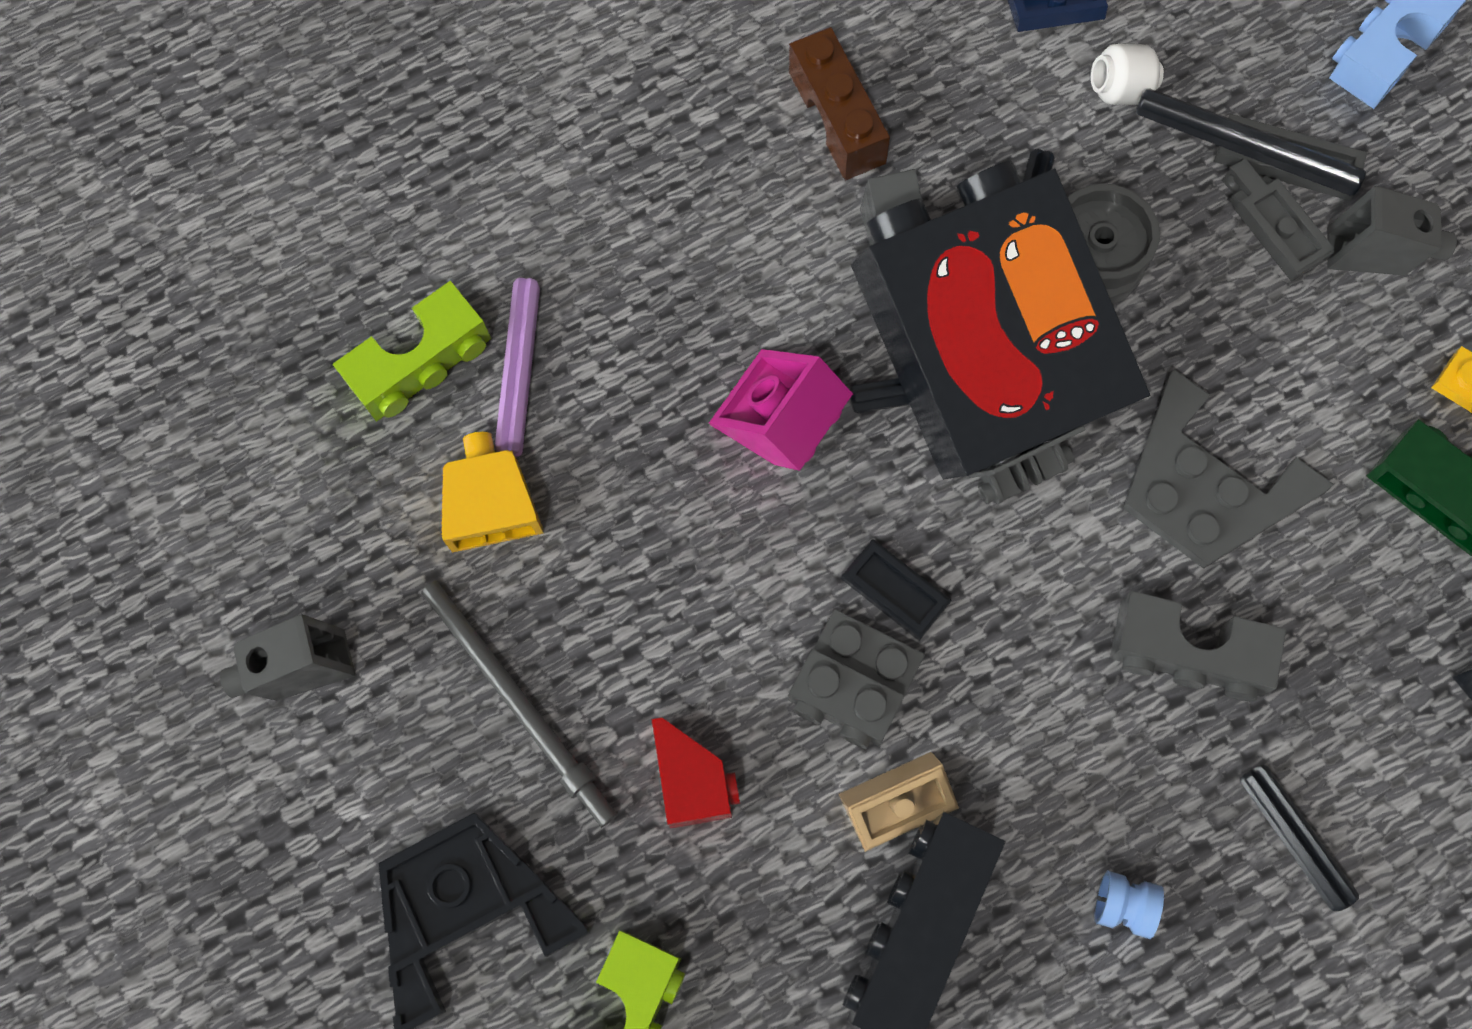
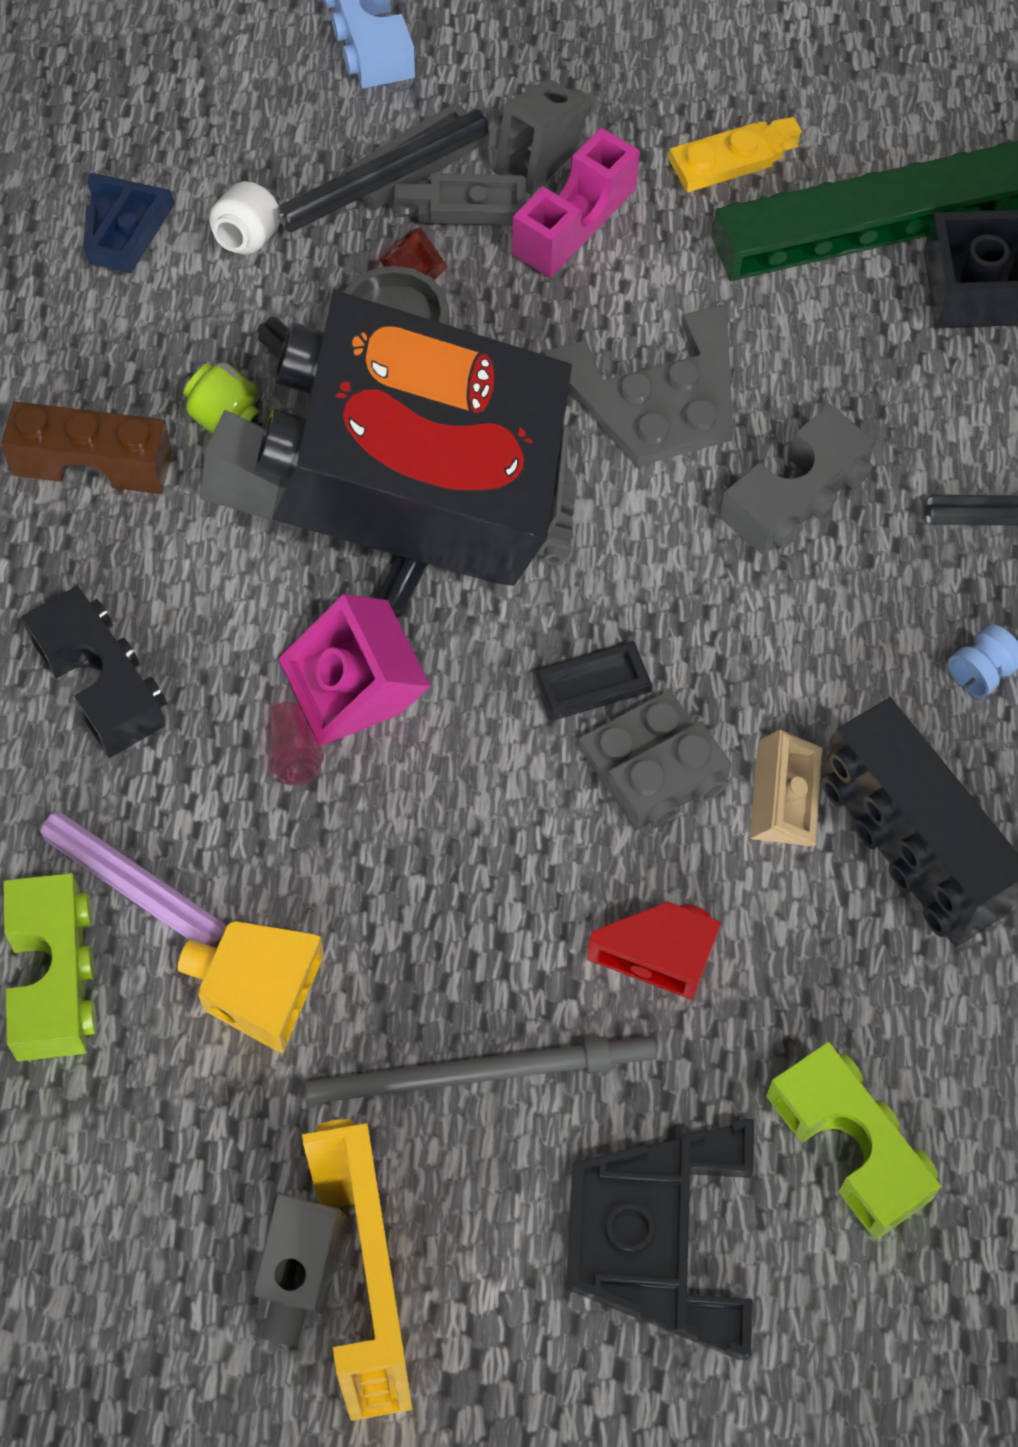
camera: 65 degrees left, 10 degrees down
none -> black arch [21,585,167,758]
none -> lime head [183,363,261,434]
none -> clear pink cone [269,702,324,785]
none -> yellow panel [302,1119,412,1421]
none -> clear red plate [379,228,448,280]
none -> dark pink arch [512,128,640,278]

